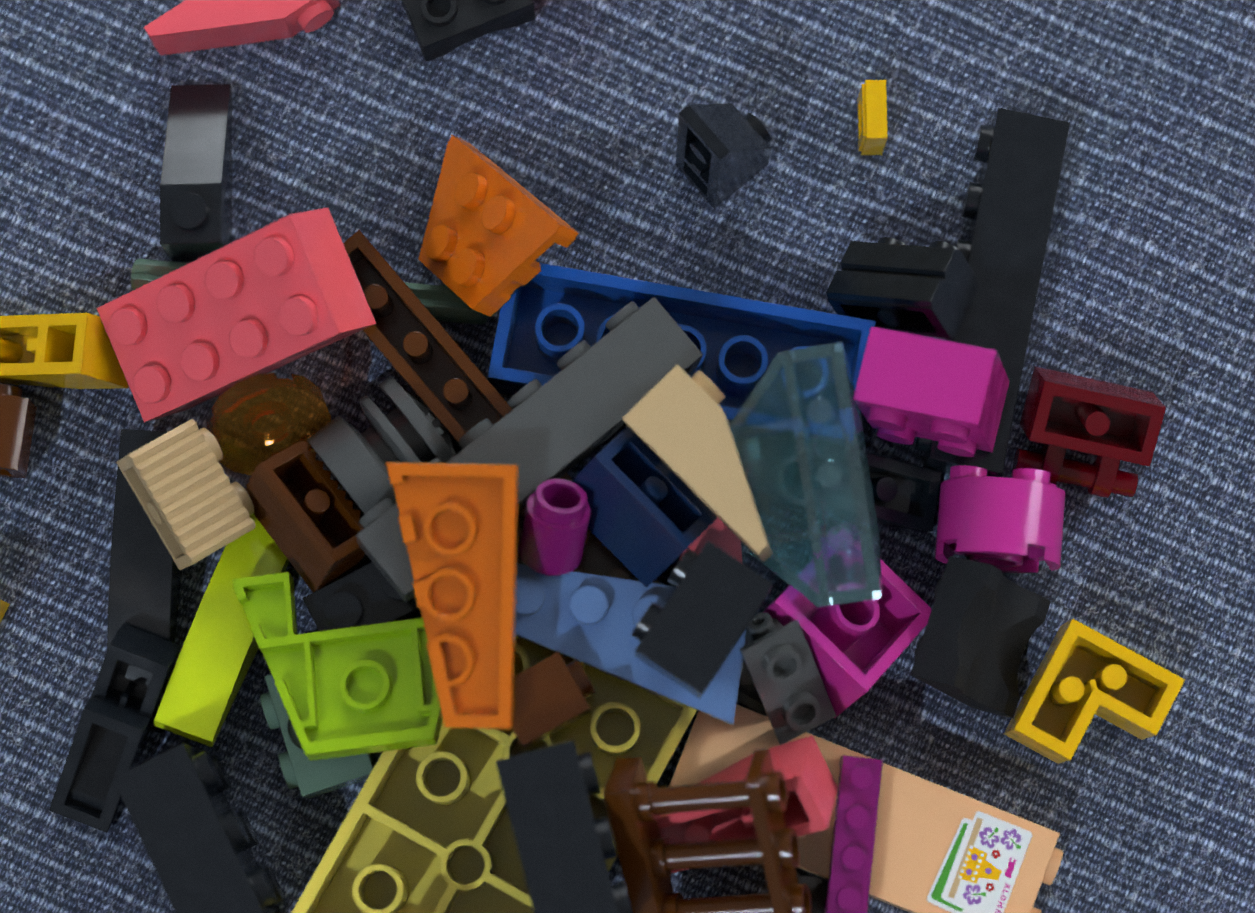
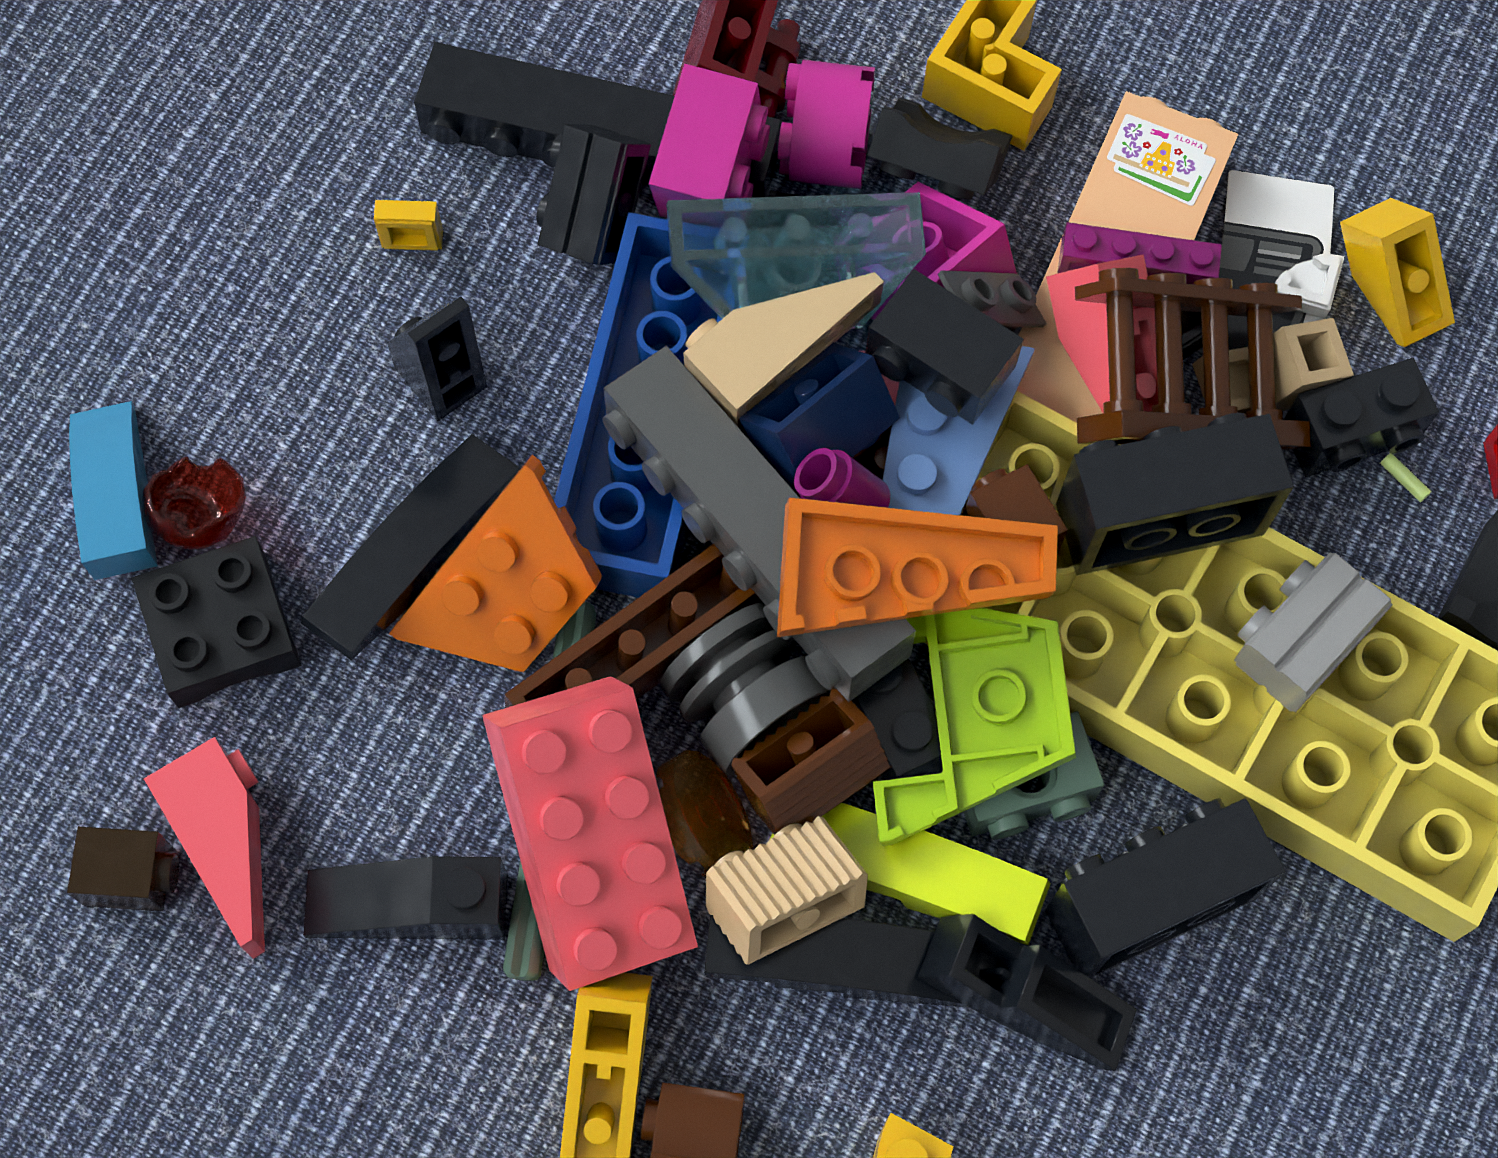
camera: 90 degrees left, 10 degrees down
none -> black slope [301,434,521,660]

